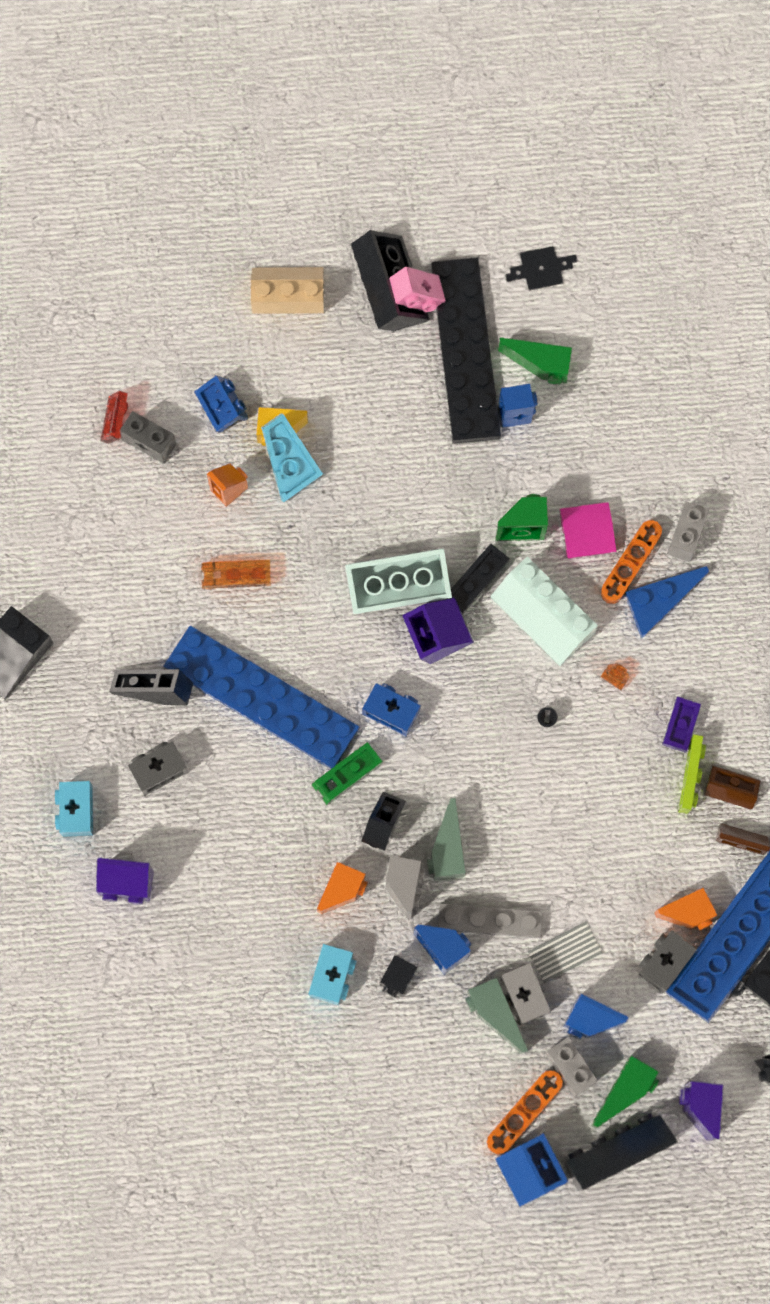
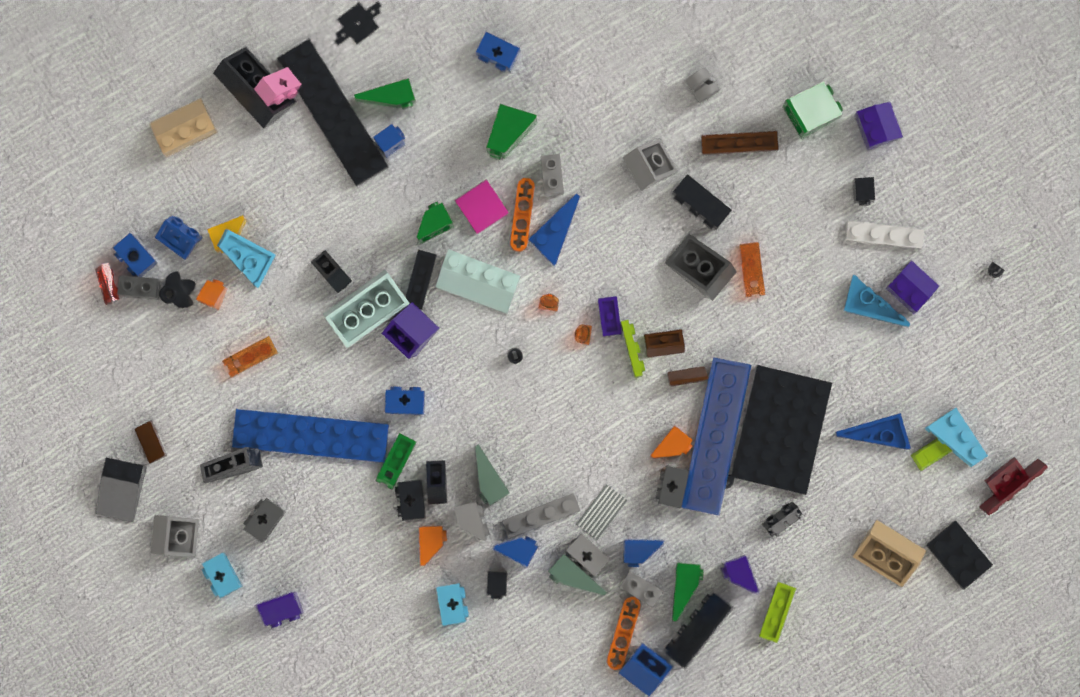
camera: 20 degrees left, 10 degrees up
none -> blue brick [113,233,158,277]
none -> reddish brown slope [135,421,167,464]
none -> light grey slope [150,515,199,557]
none -> black plate [159,271,196,308]
none -> black slope [311,250,352,293]
none -> black brick [395,480,426,521]
none -> blue brick [476,32,520,72]
none -> green slope [486,104,537,160]
none -> clear orange plate [575,324,592,345]
none -> lime plate [759,582,796,643]

